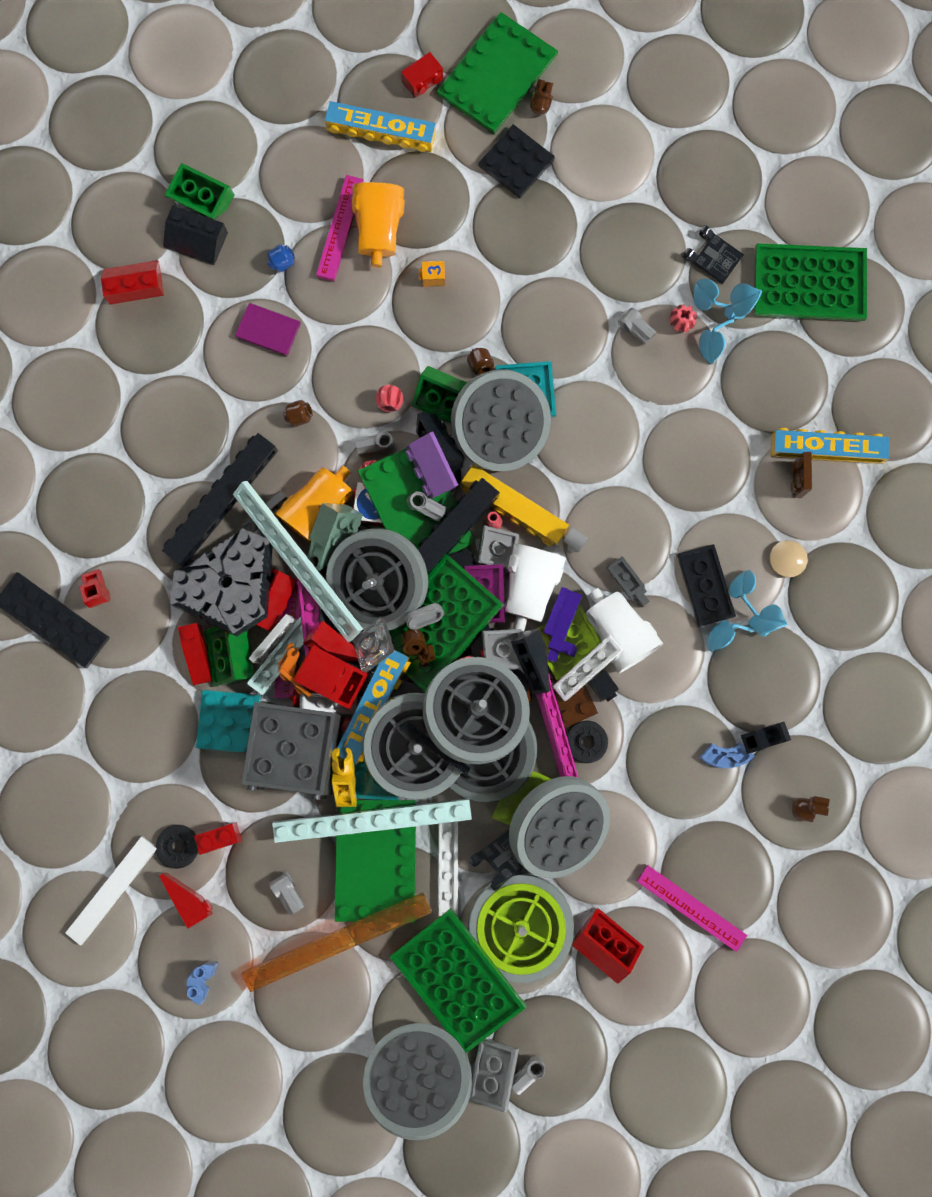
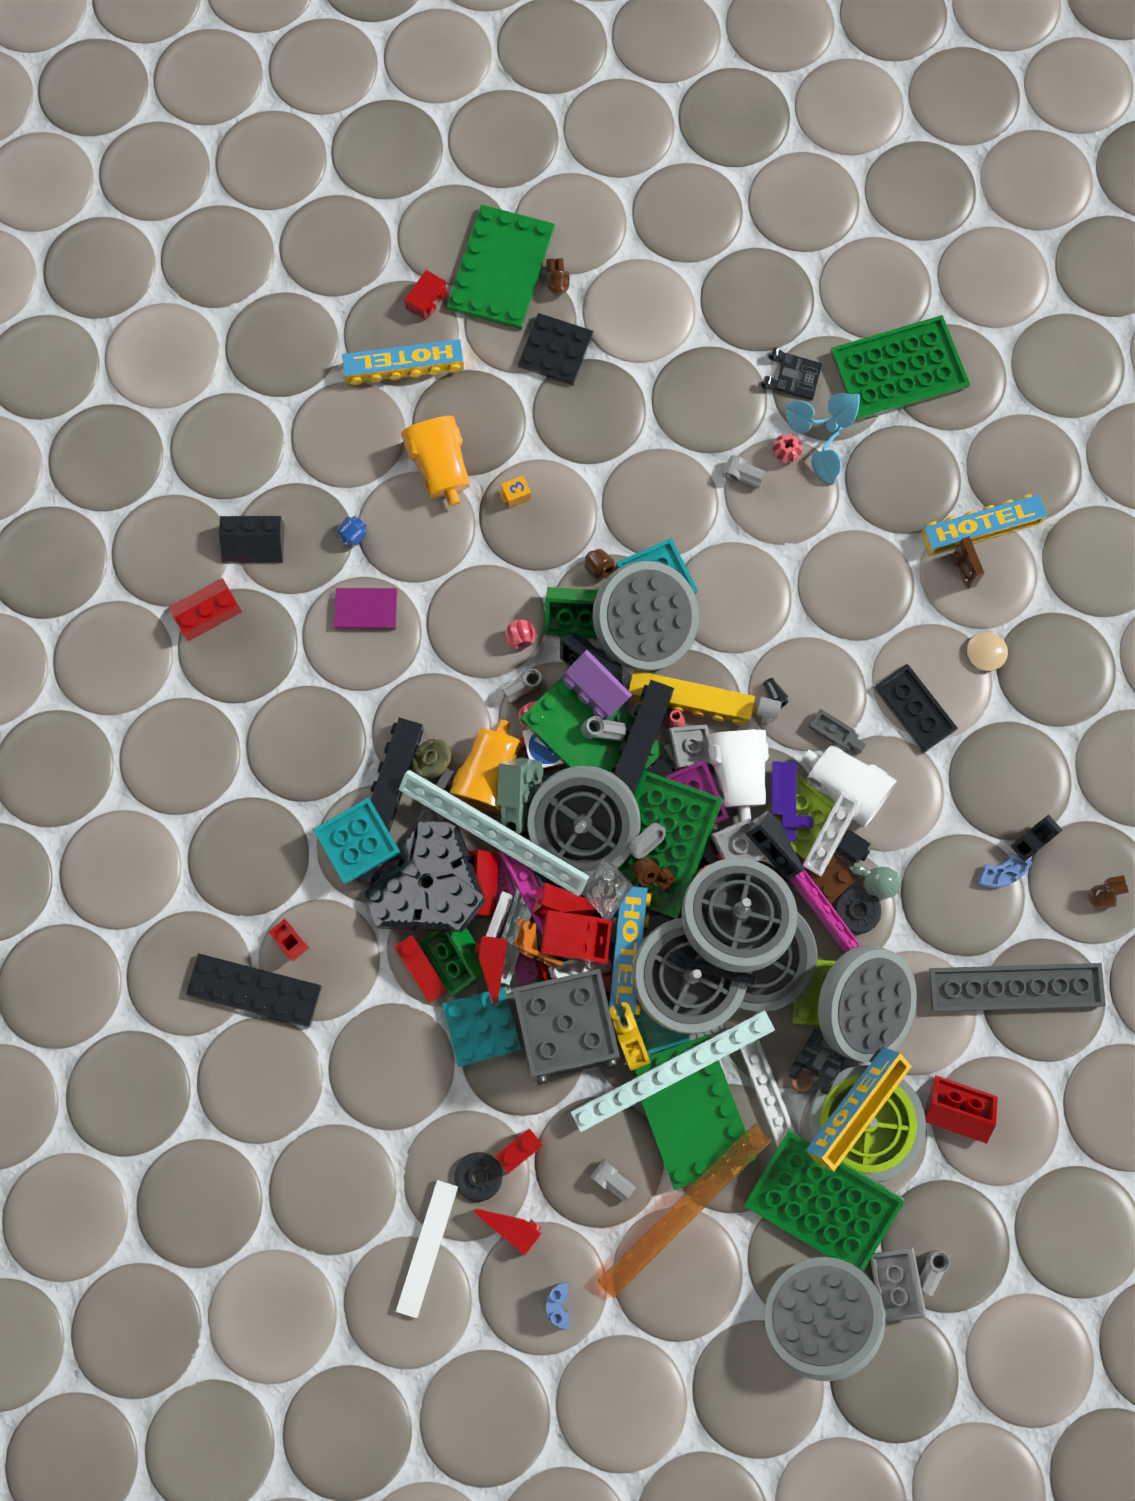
camera: 20 degrees left, 5 degrees down
green slope [165,163,235,219] -> none
reddish brown head [283,400,313,427] -> none
dark pink tile [316,175,364,282] -> none
dark pink tile [637,865,747,952] -> none
medium azure plant [708,570,788,652] -> none
none -> teal plate [313,797,401,885]
none -> olive tile [412,739,451,779]
none -> red slope [475,936,508,1006]
none -> black cone [763,678,789,708]
none -> nougat tile [791,1071,813,1094]
none -> brick [805,1047,912,1171]
none -> sand green hair [852,863,900,899]
none -> dark grey plate [929,963,1106,1012]

